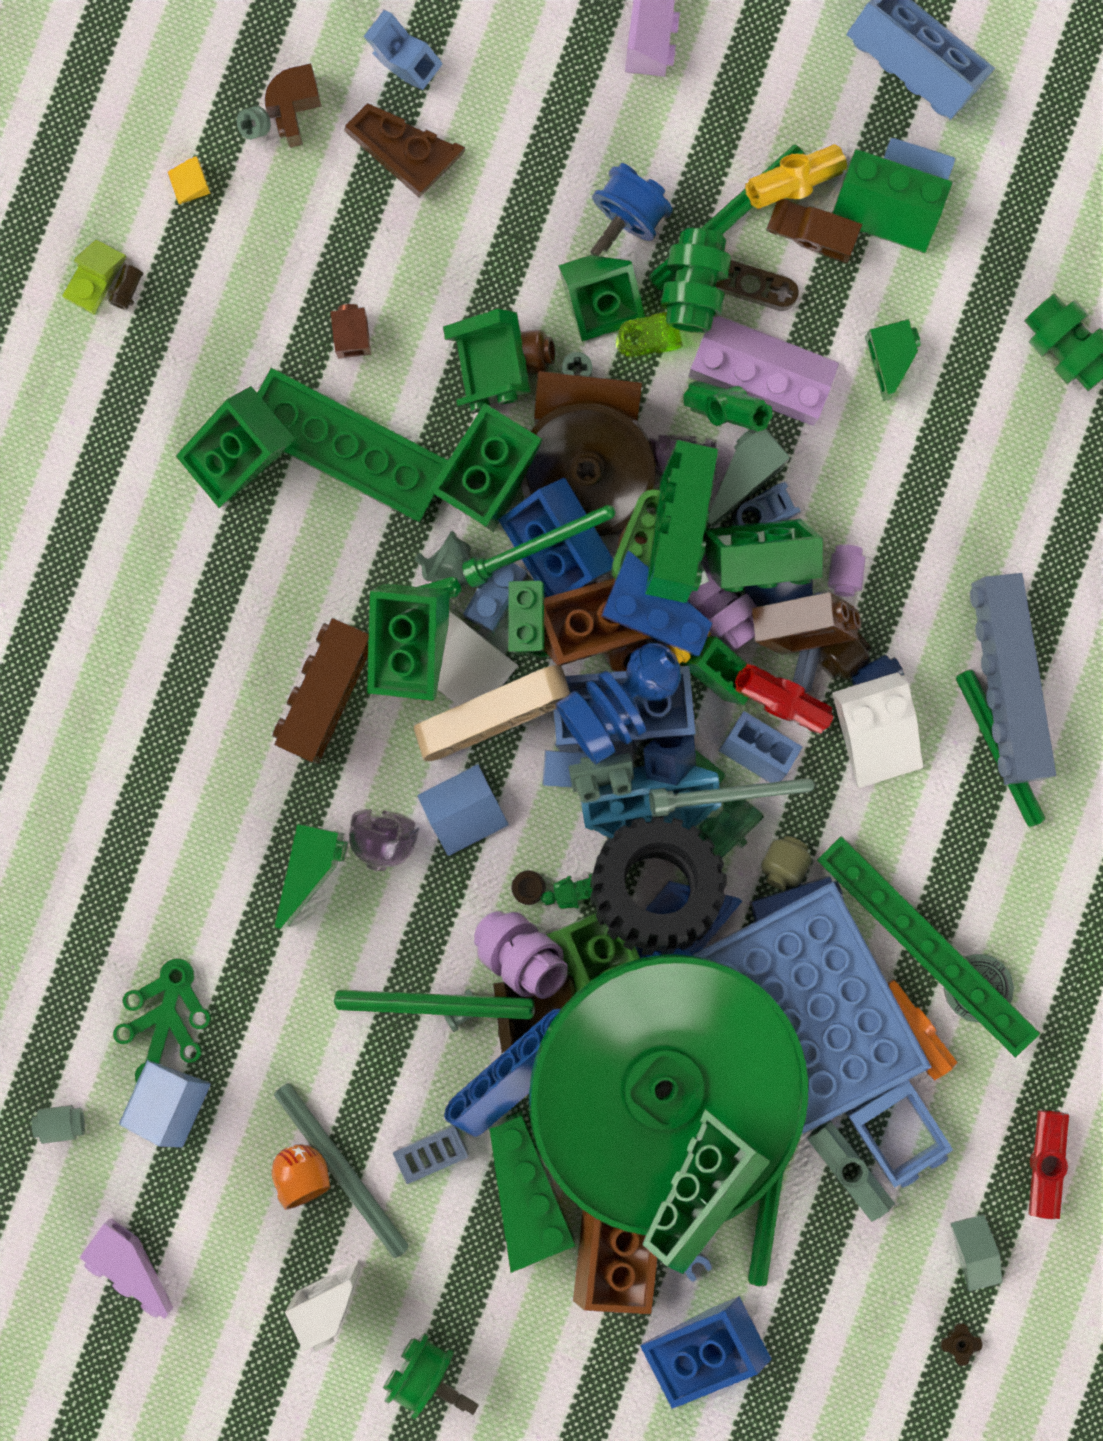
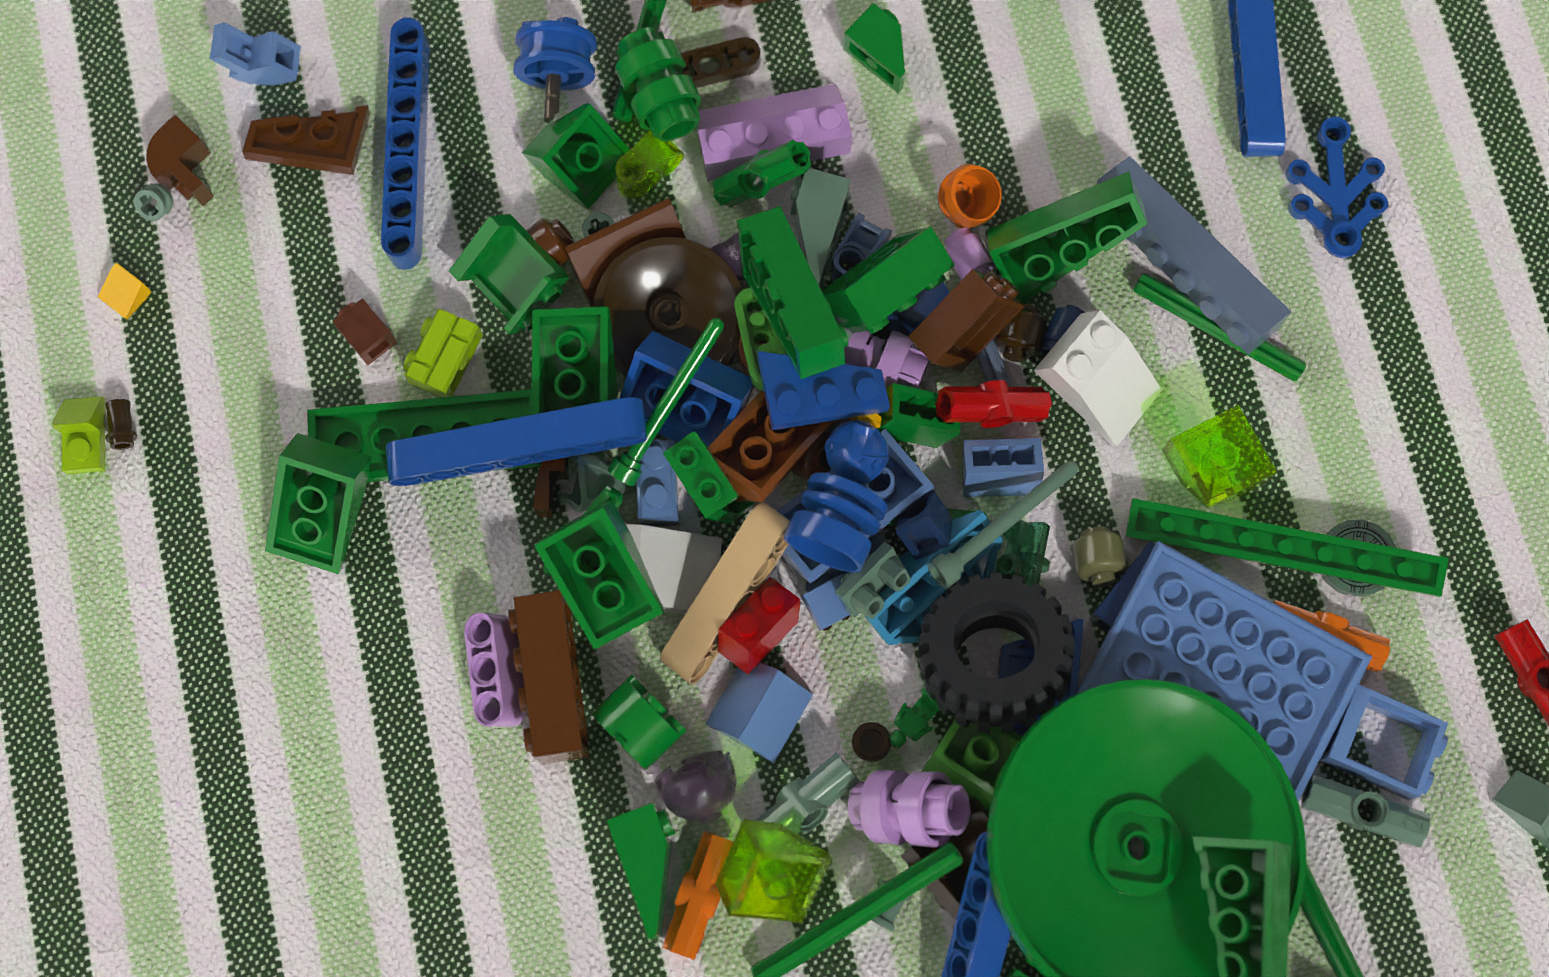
camera: 30 degrees left, 10 degrees down
none -> blue beam [381,17,430,270]
none -> blue beam [385,398,647,486]
none -> lime brick [403,308,483,398]
none -> lavender beam [464,613,526,727]
none -> reddish brown slope [534,457,569,518]
none -> green brick [592,674,687,770]
none -> orange piece [662,831,737,960]
none -> clear neon green slope [715,819,832,923]
none -> red brick [718,577,801,674]
none -> sand green piece [744,753,860,859]
none -> orange helmet [937,164,1002,229]
none -> green wedge [987,171,1147,304]
none -> clear neon green slope [1162,404,1277,508]

